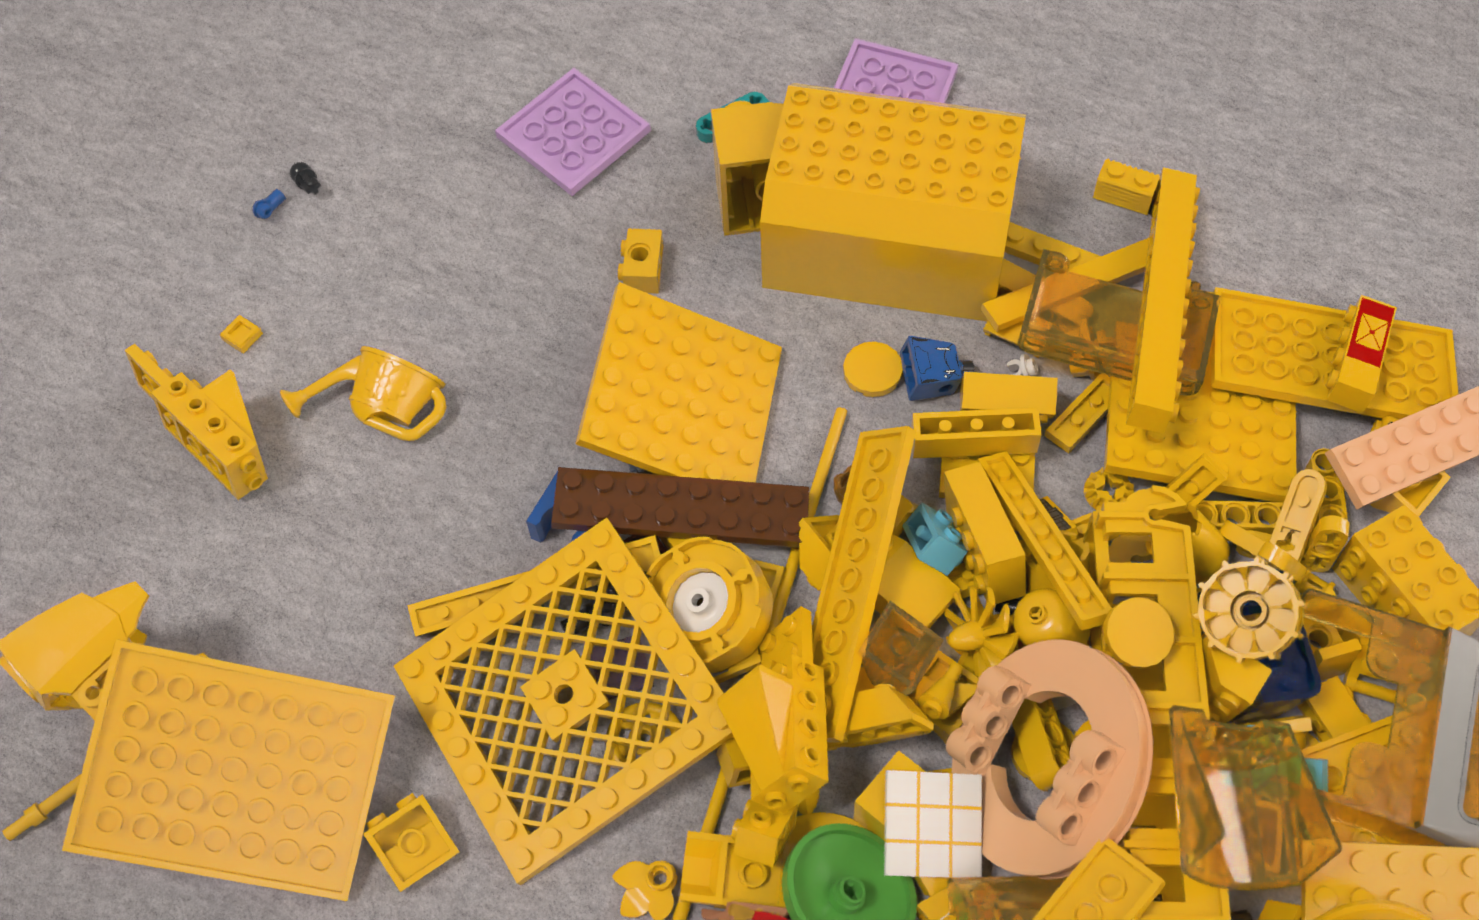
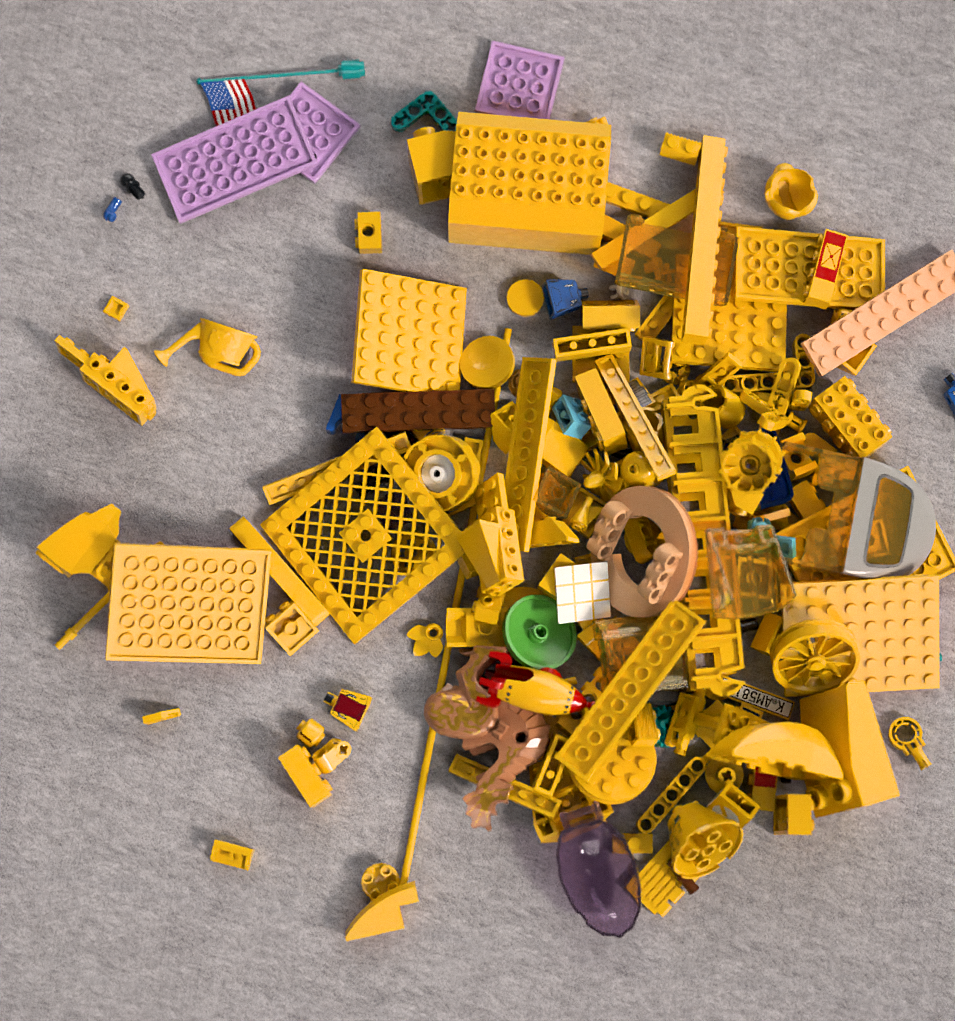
camera: 10 degrees left, 20 degrees up
yellow tile [1103,597,1174,668] -> none
none -> lavender plate [151,95,318,224]
none -> flag [196,60,365,126]
none -> yellow beam [229,516,330,626]
none -> yellow piece [460,336,515,389]
none -> yellow plate [639,337,675,380]
none -> yellow piece [764,163,818,220]

